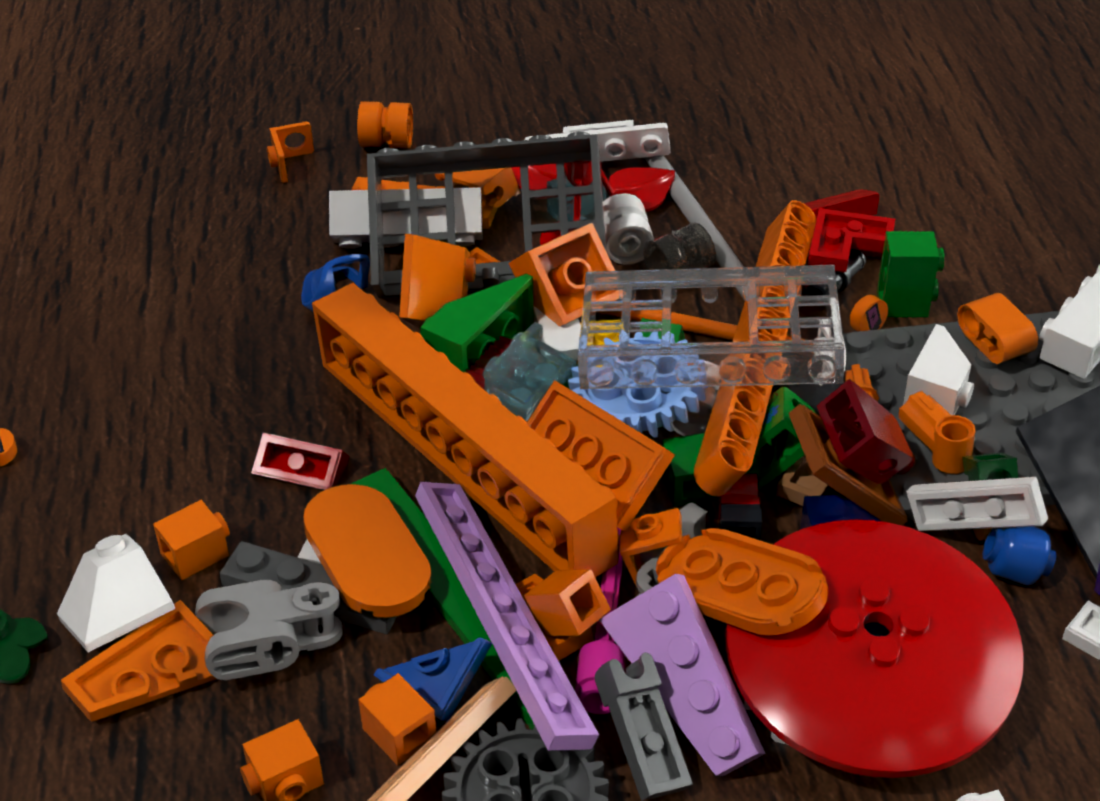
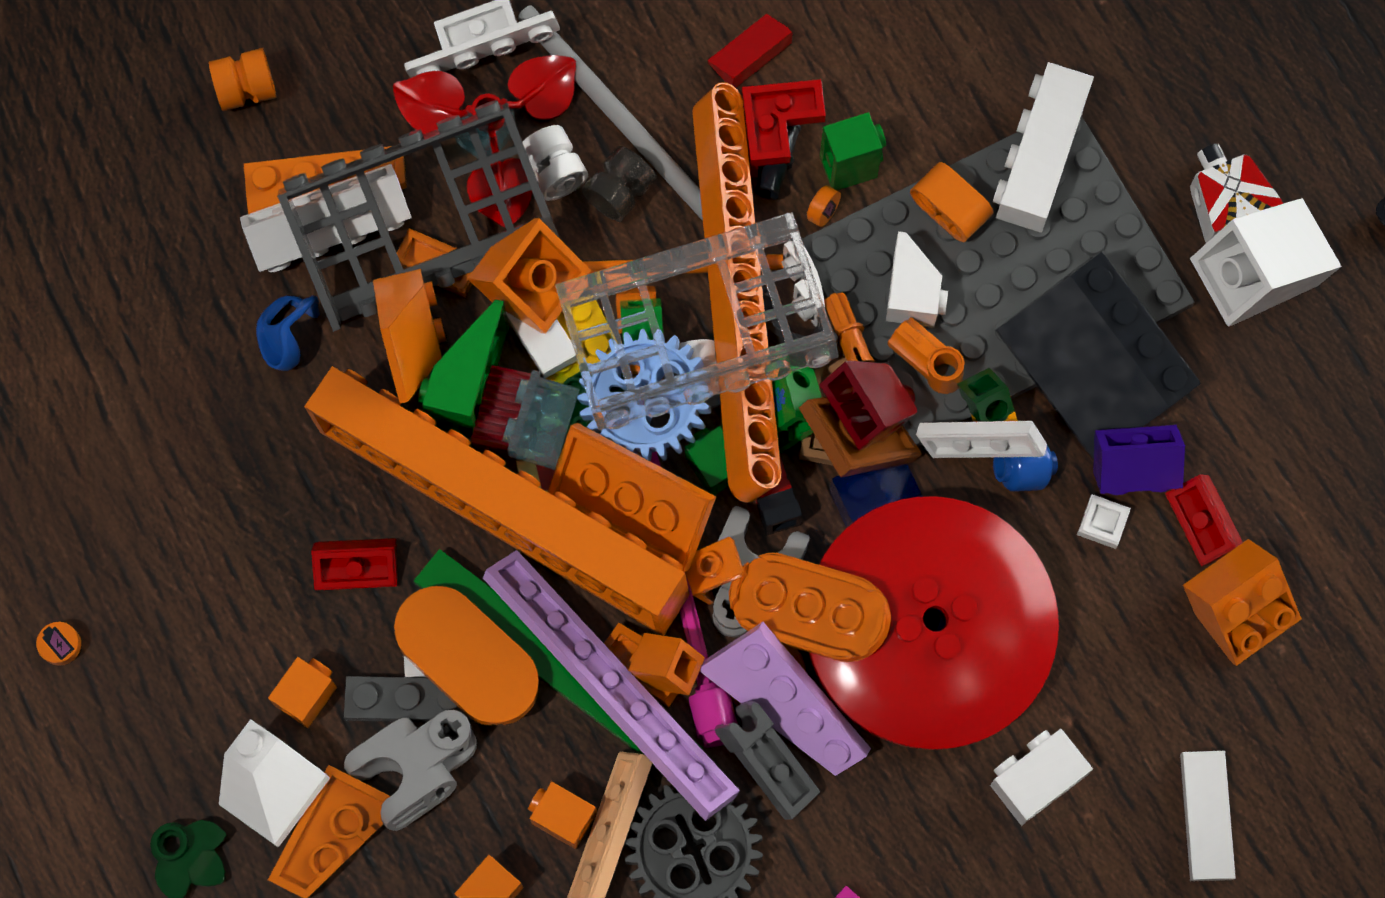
camera: 20 degrees left, 30 degrees up
orange bracket [267,121,314,183] -> none
blue tile [373,637,492,722] -> none
orange hinge [434,167,521,208] -> none

